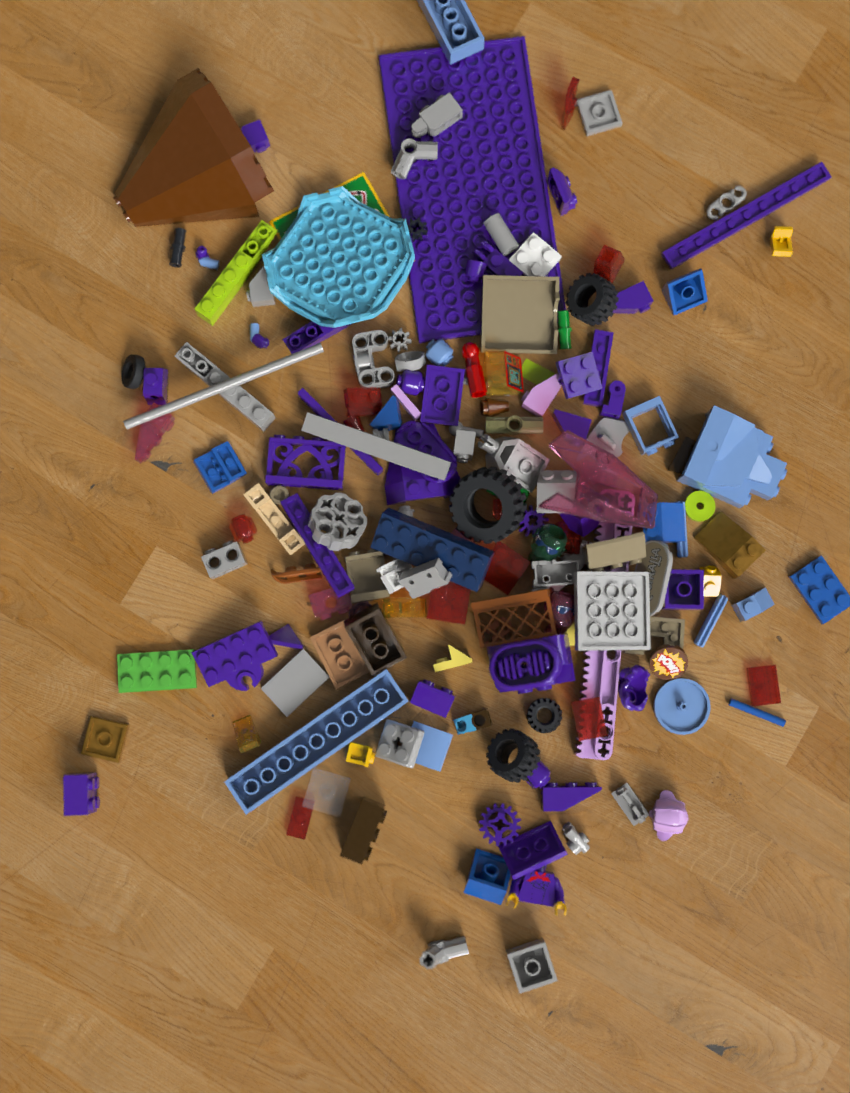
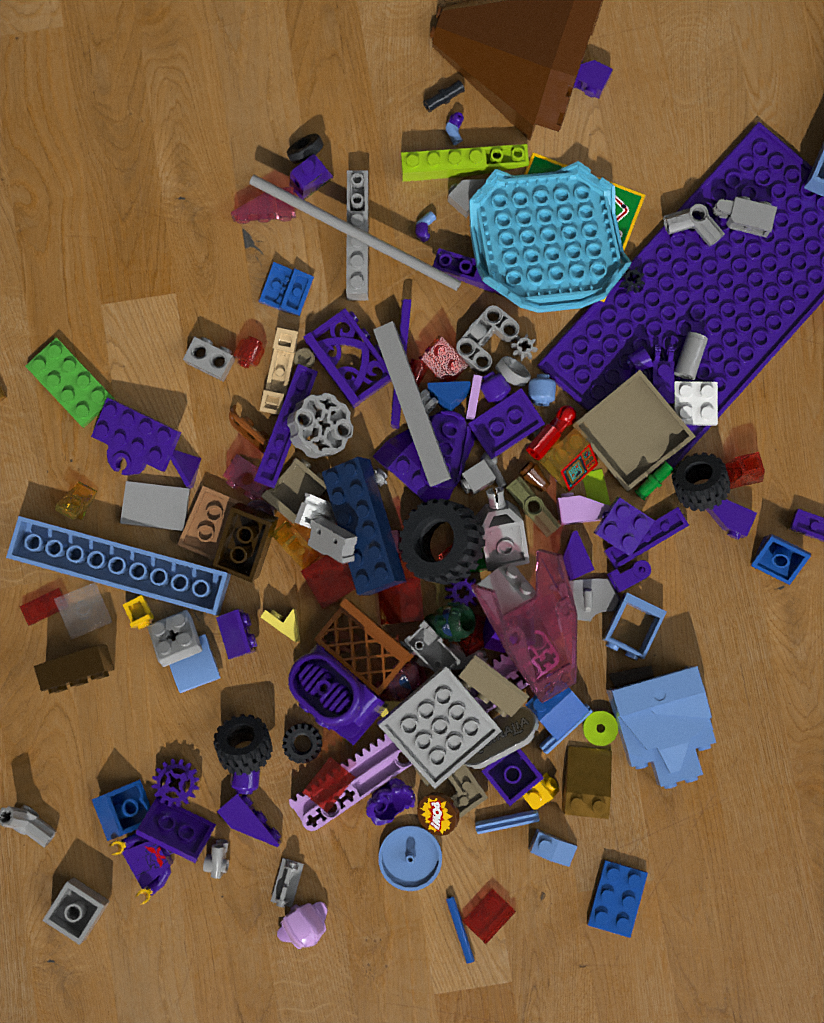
camera: 55 degrees right, 0 degrees up
leg [453,708,492,735] -> none
dark purple slope [547,168,577,216] -> none

